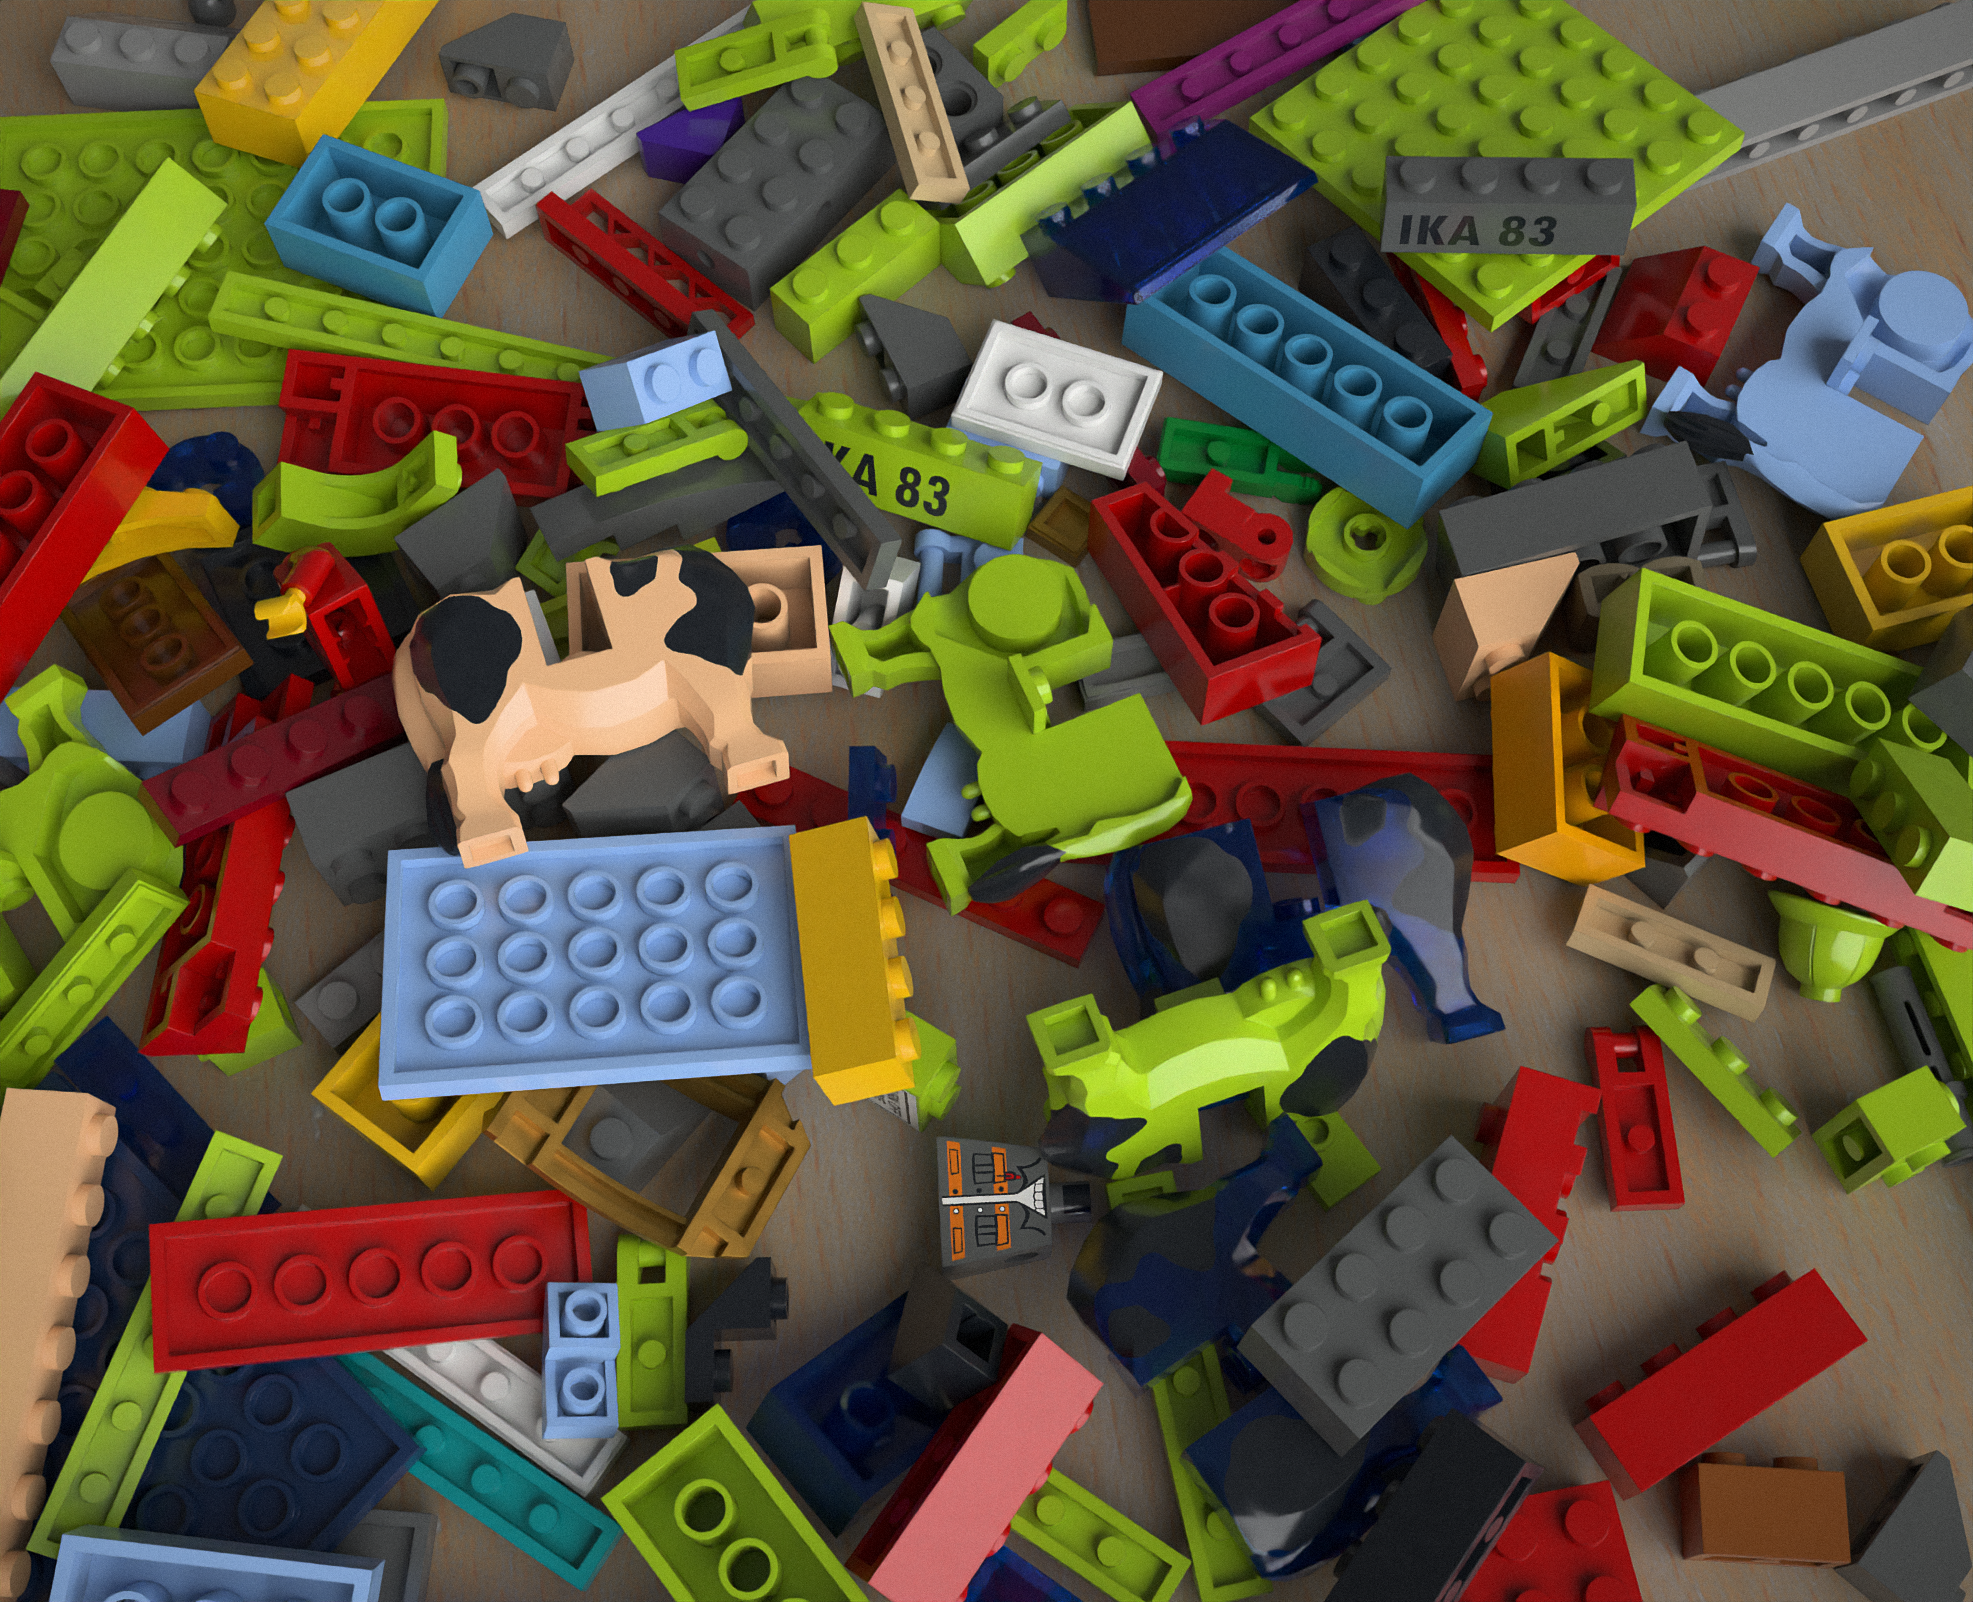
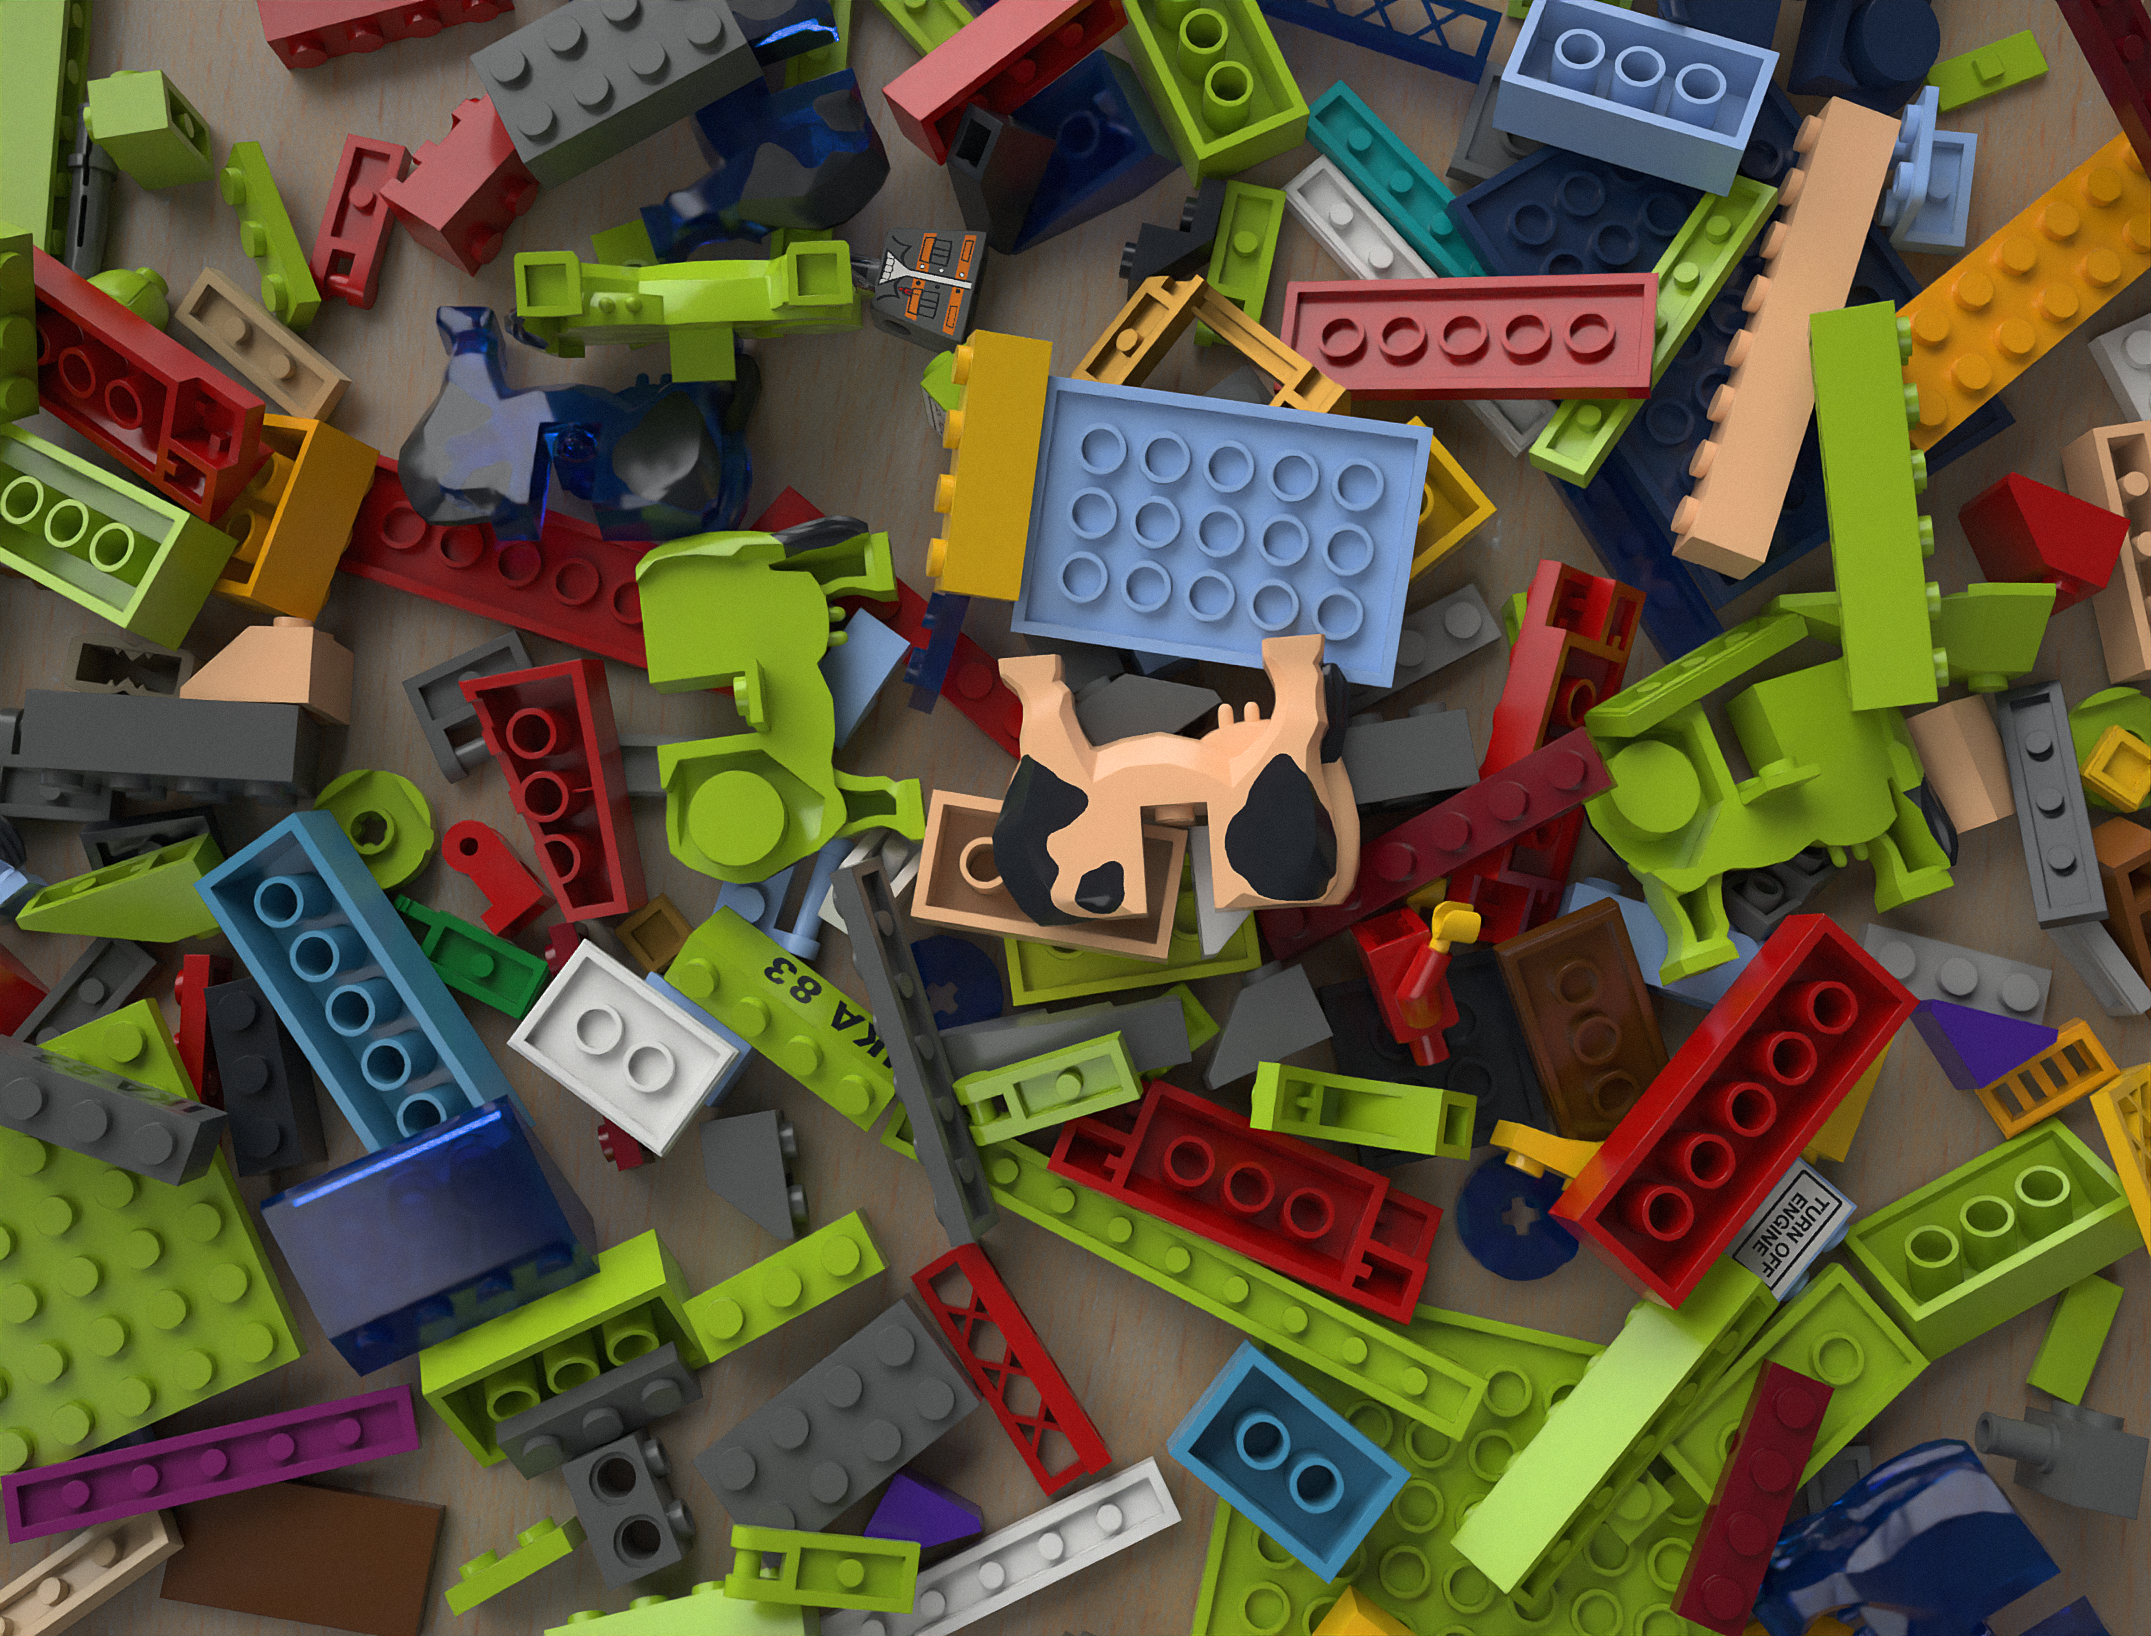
camera: 165 degrees left, 15 degrees up
light blue slope [542,1282,621,1439] -> none
light blue brick [578,330,732,432] -> none
tan plate [854,1,970,204] -> none

